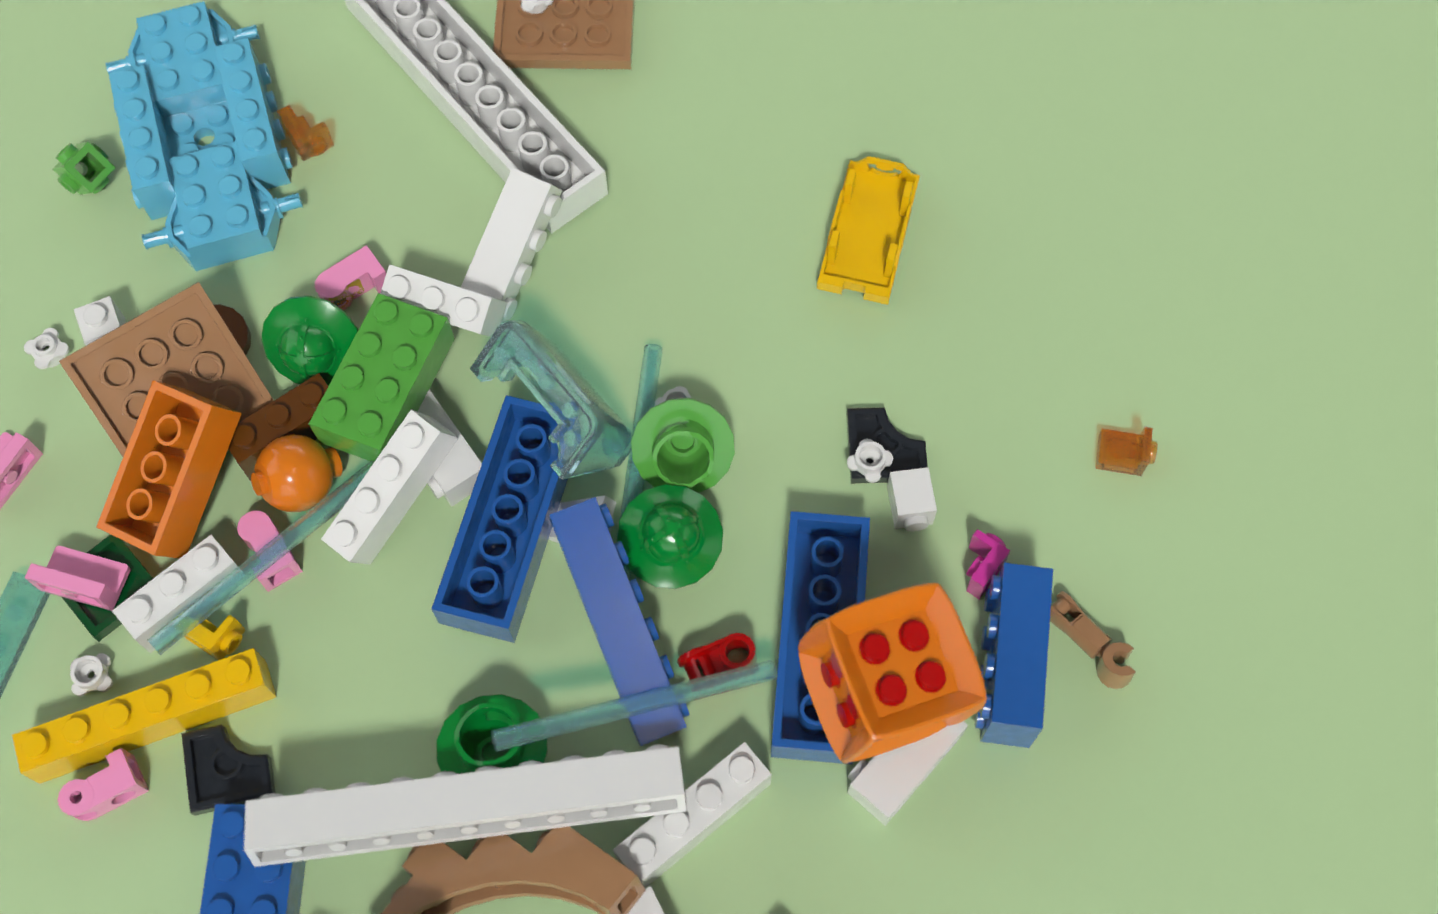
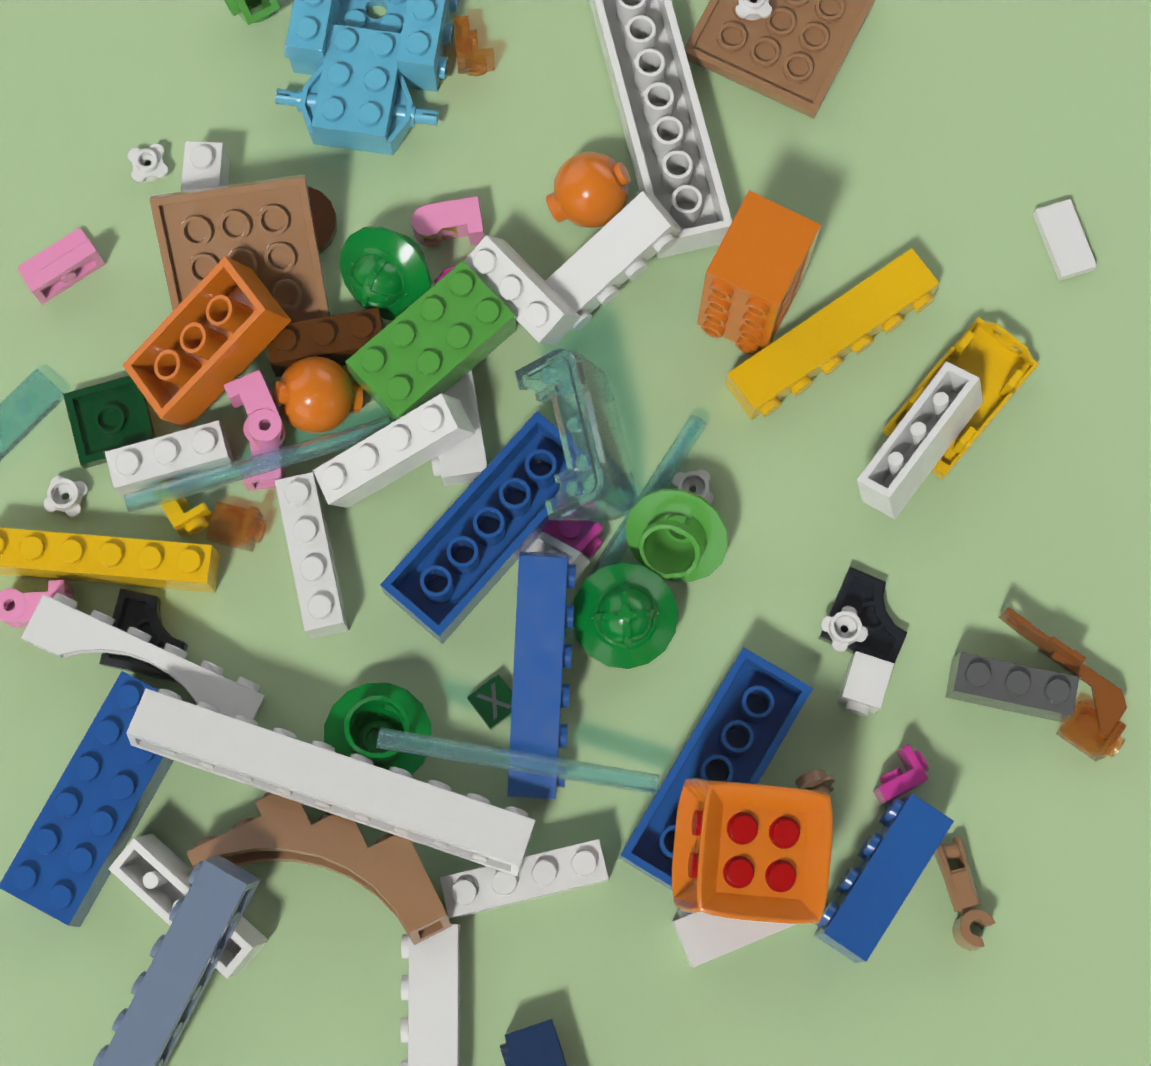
camera: 25 degrees right, 10 degrees up
bright pink panel [24,546,131,611] -> none
red piece [677,633,757,698] -> none
none -> white arch [21,593,265,719]
none -> clear orange bracket [206,501,266,552]
none -> bright pink leg [224,370,286,450]
none -> white brick [275,472,349,639]
none -> dark green tile [467,674,512,730]
none -> dark pink bracket [543,501,605,558]
none -> orange brick [546,152,631,228]
none -> orange brick [697,191,821,355]
none -> yellow brick [725,248,939,420]
none -> white brick [857,361,983,520]
none -> dark grey brick [945,652,1079,722]
none -> dark orange piece [998,607,1127,738]
none -> white tile [1033,199,1097,281]

